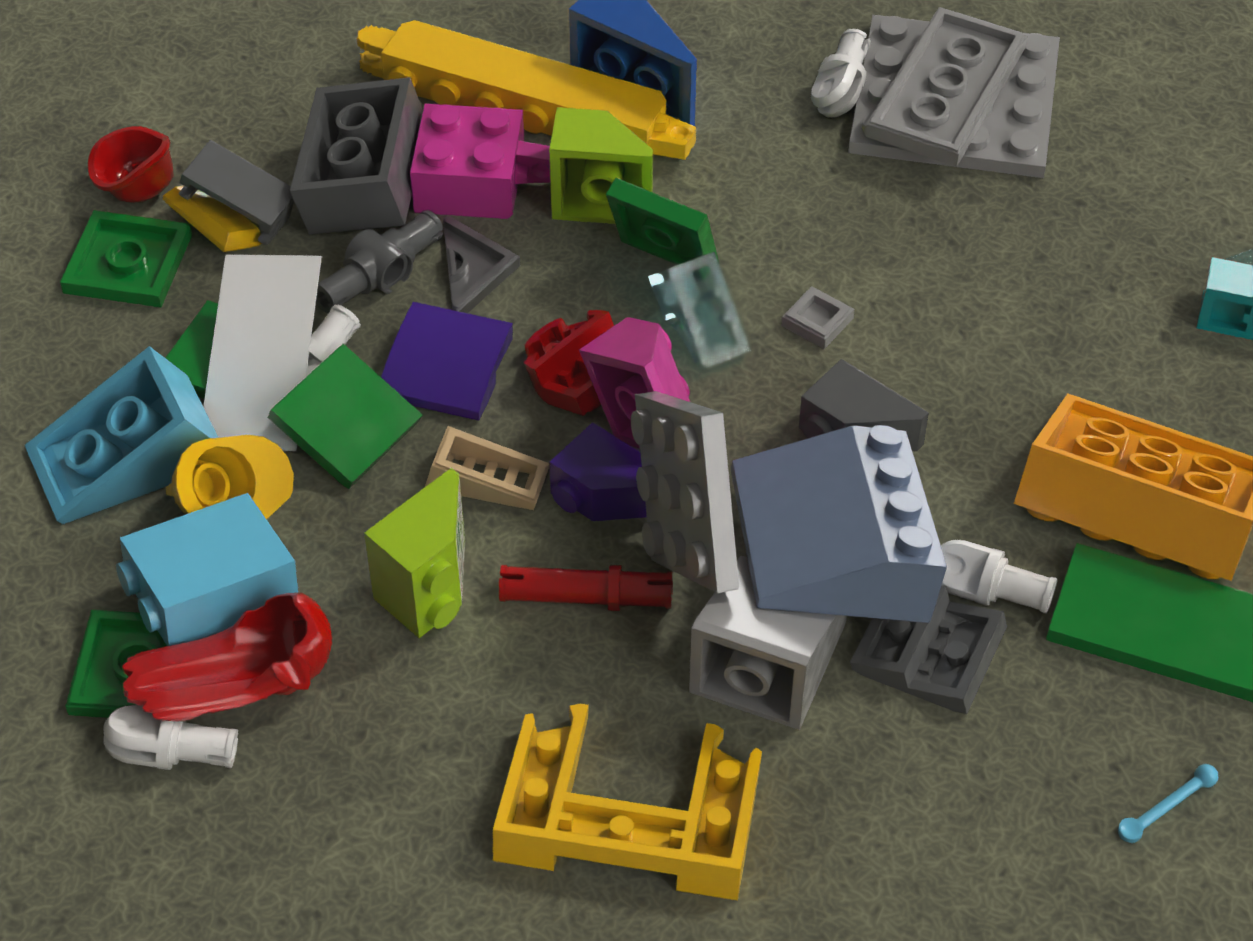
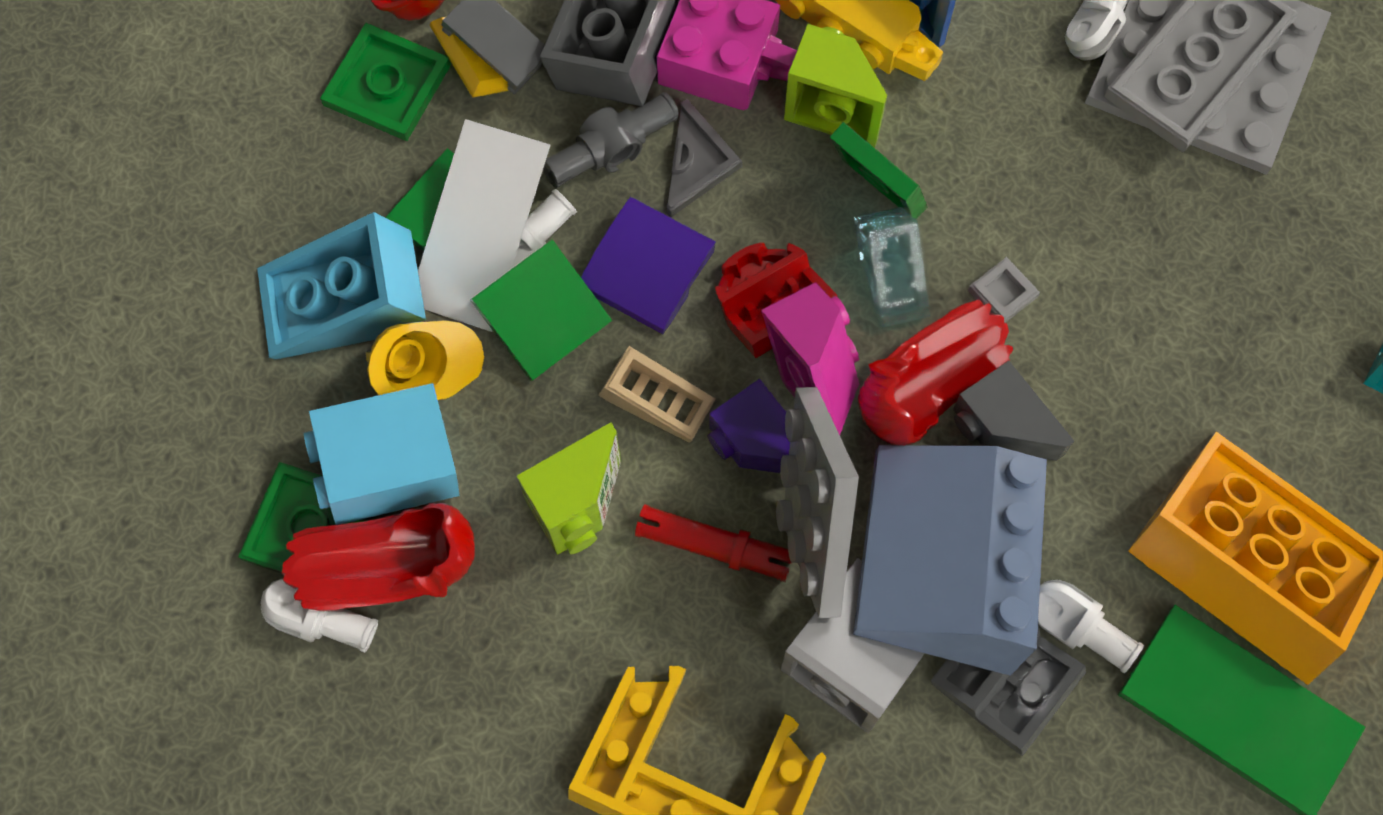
camera: 15 degrees right, 20 degrees up
none -> red hair [858,299,1013,446]

